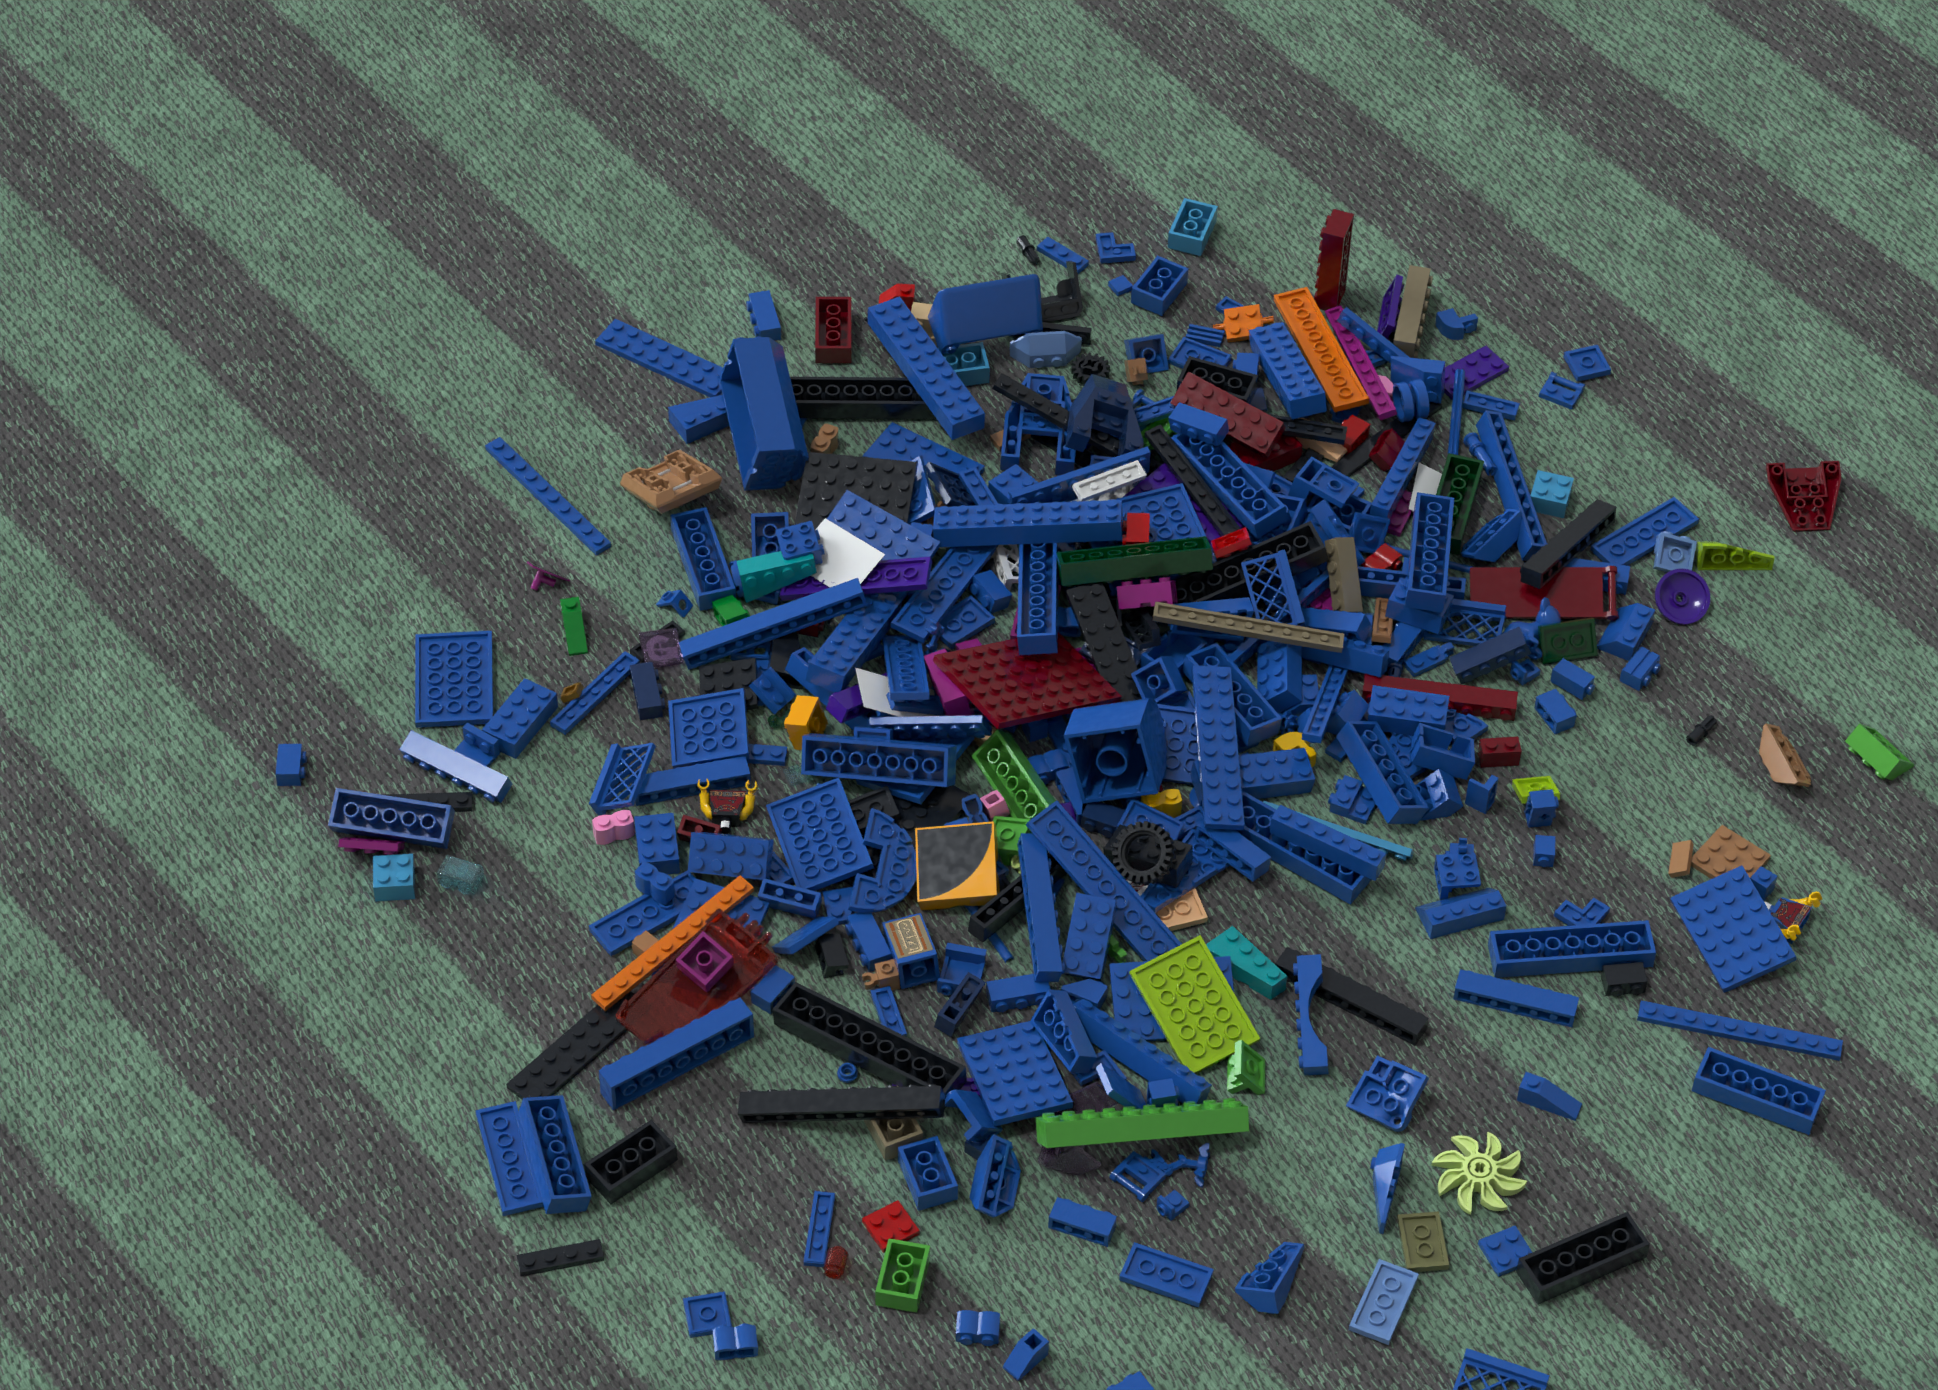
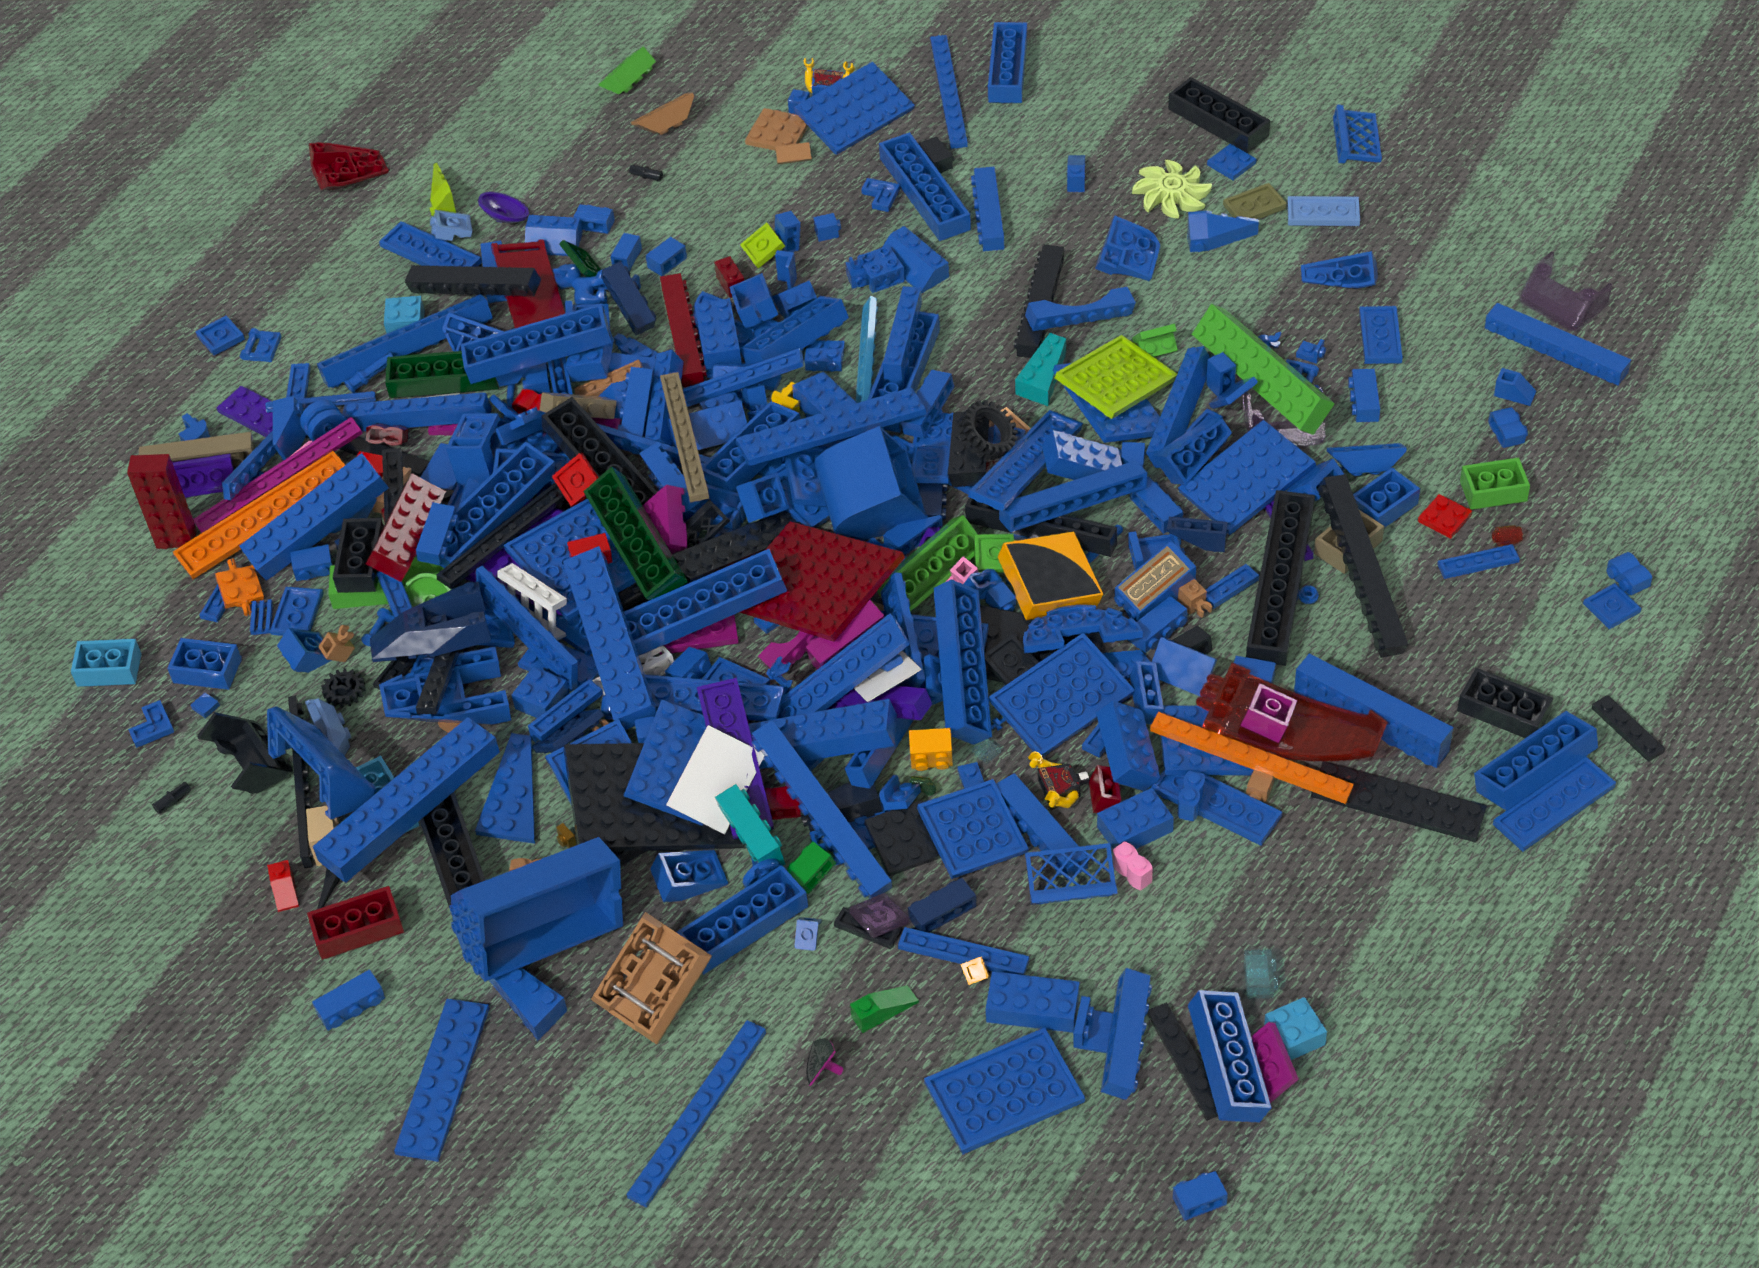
camera: 105 degrees left, 0 degrees up
blue bracket [776,521,825,565] -> none
blue plate [1037,237,1089,274] -> none
blue fence [1241,550,1305,626] -> none

